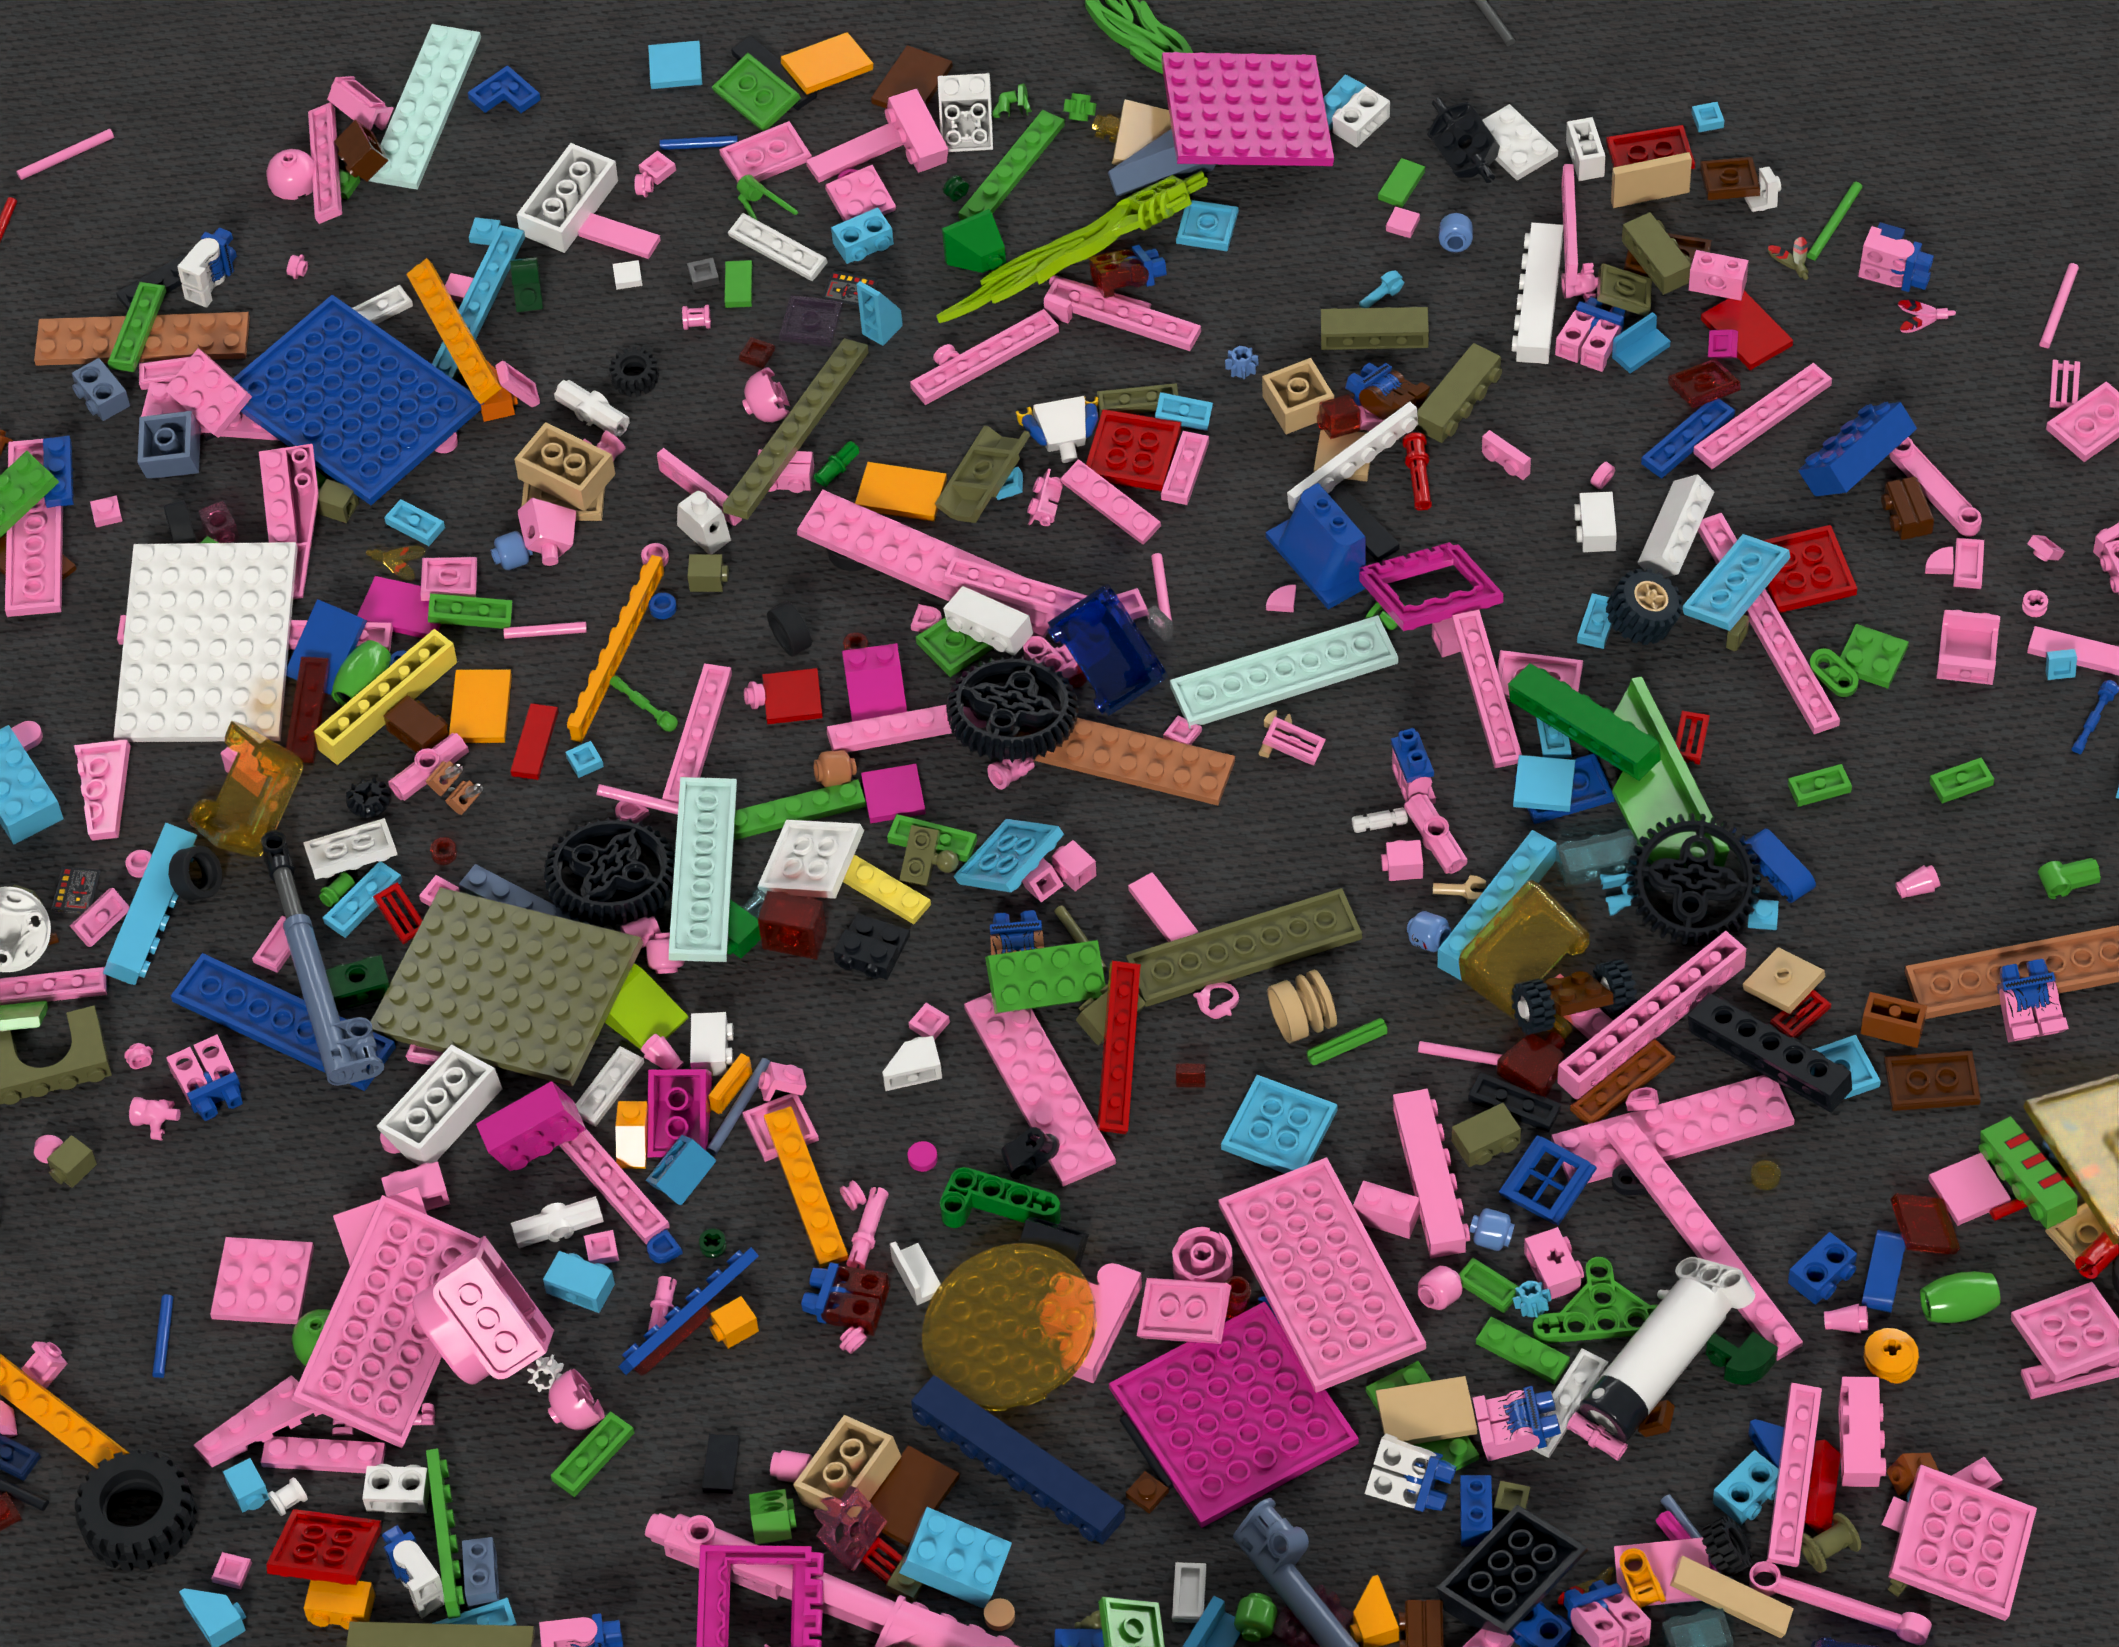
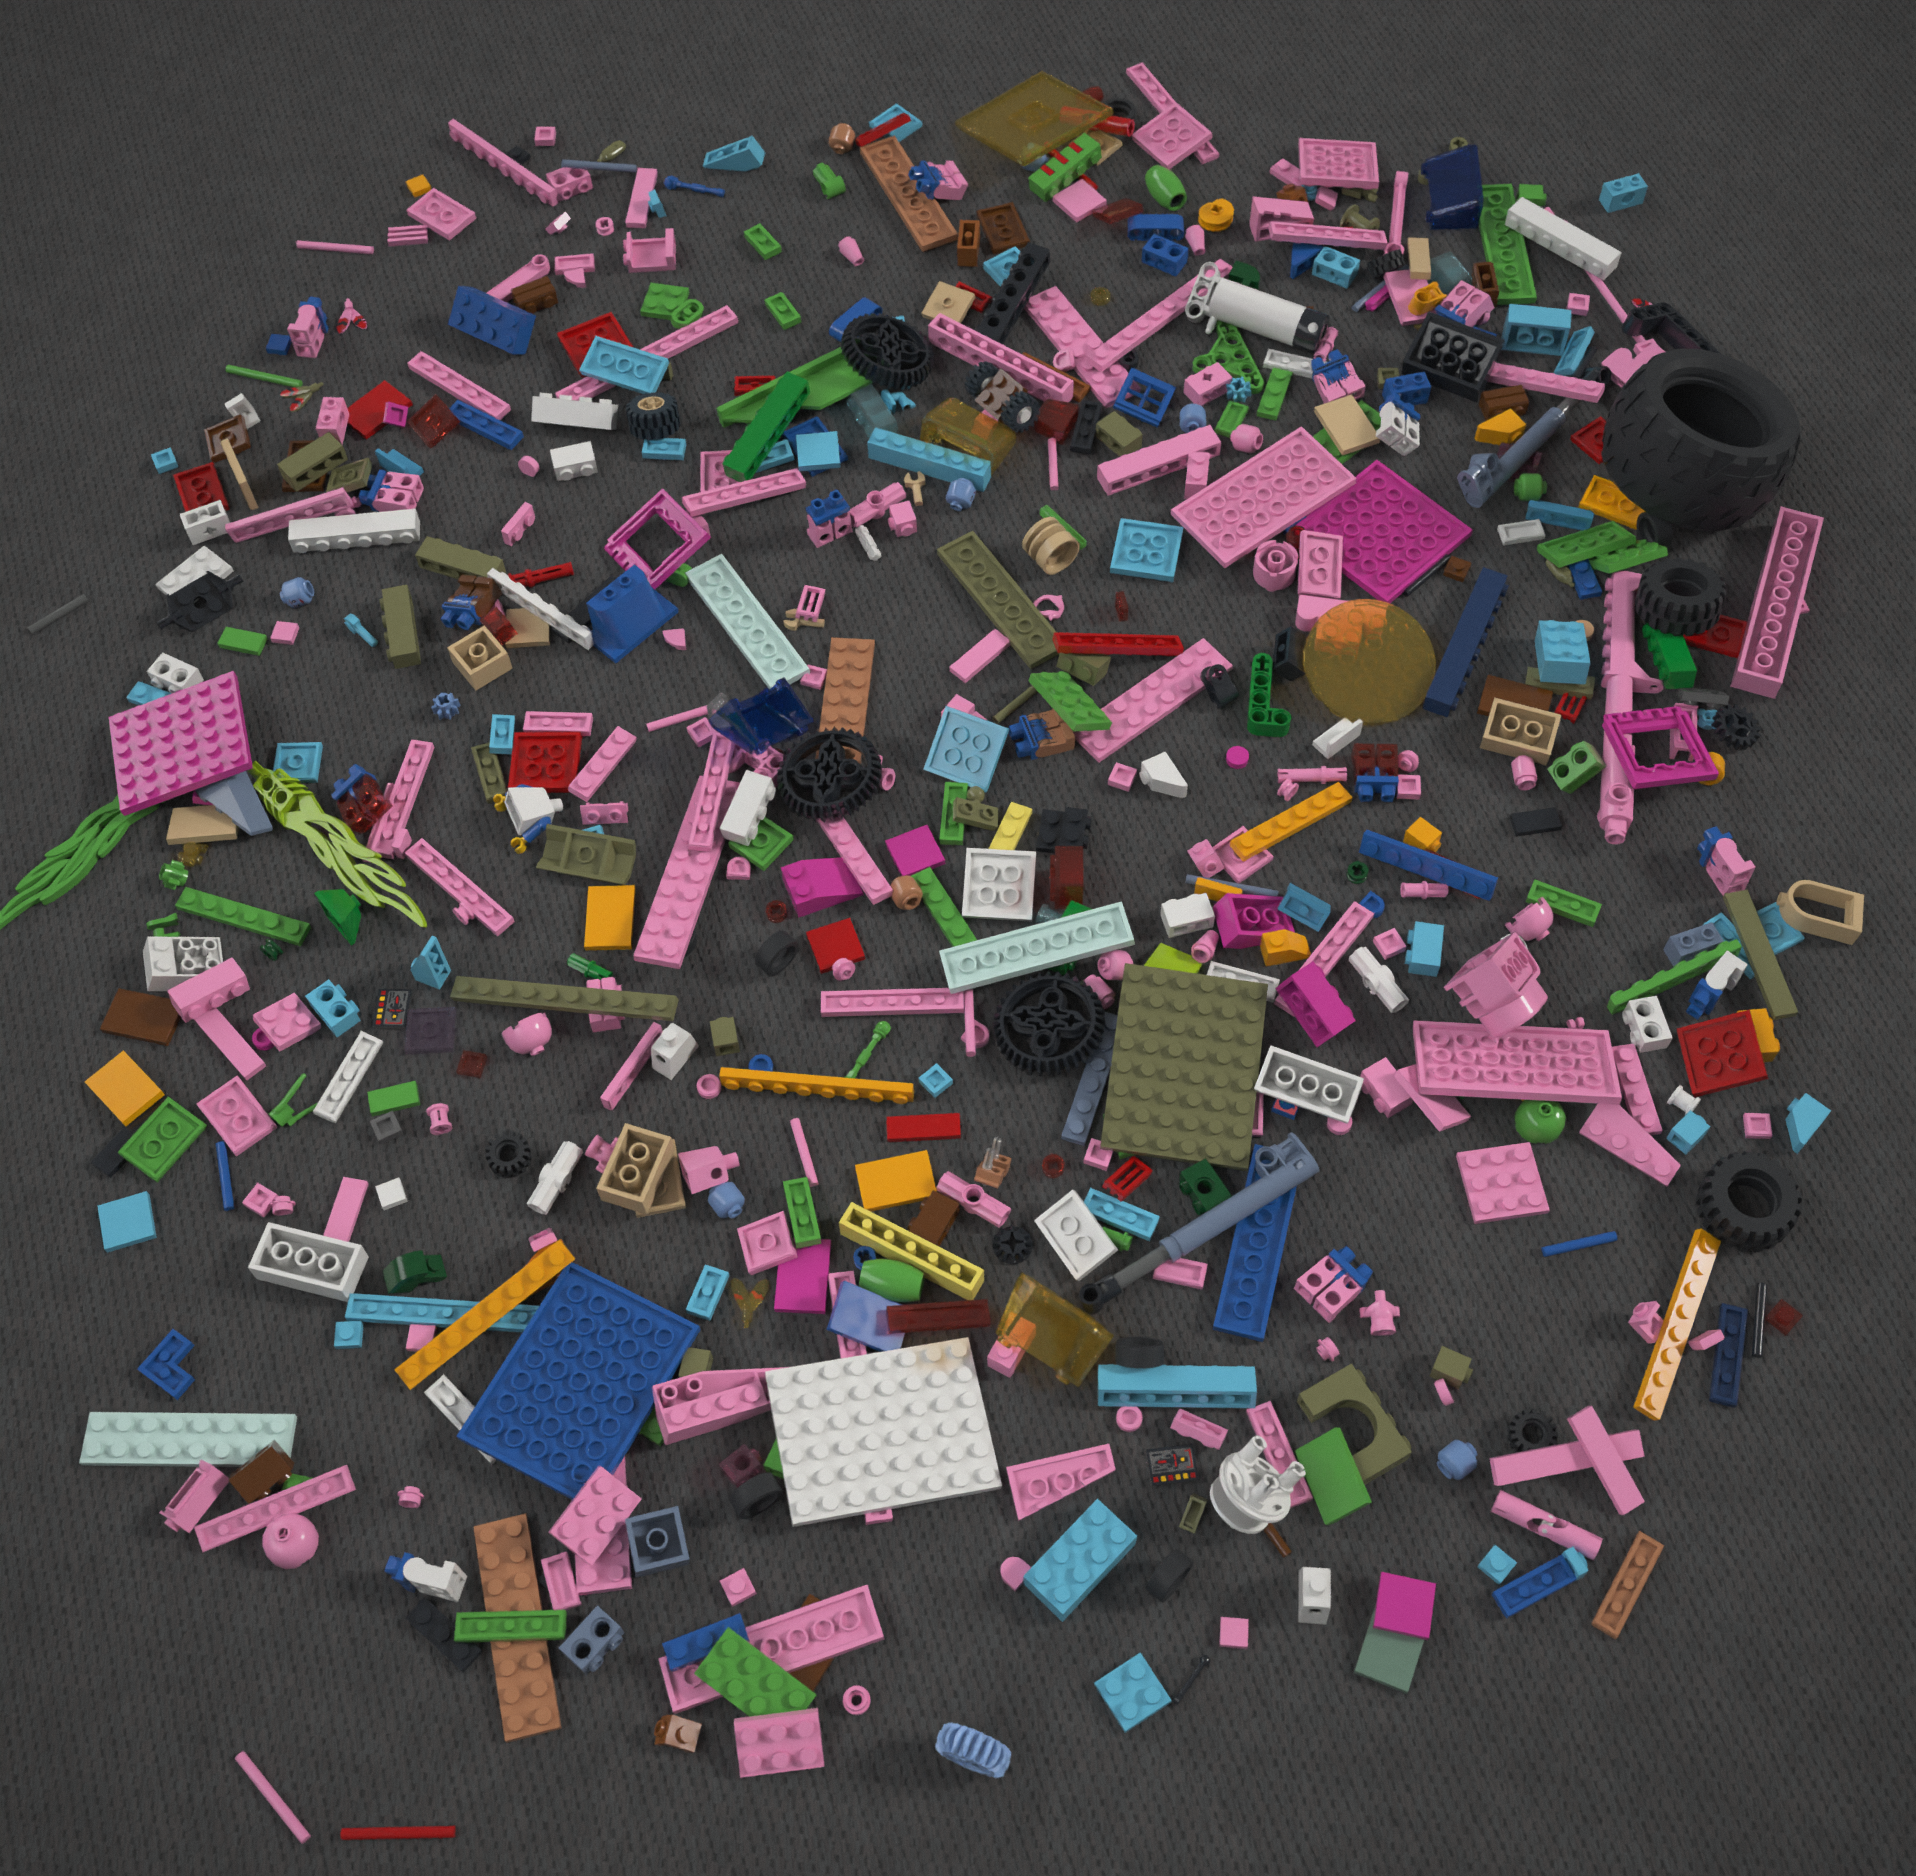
camera: 105 degrees left, 5 degrees up
clear pink piece [814,1486,887,1572] -> none
none -> bright pink plate [1397,775,1421,799]

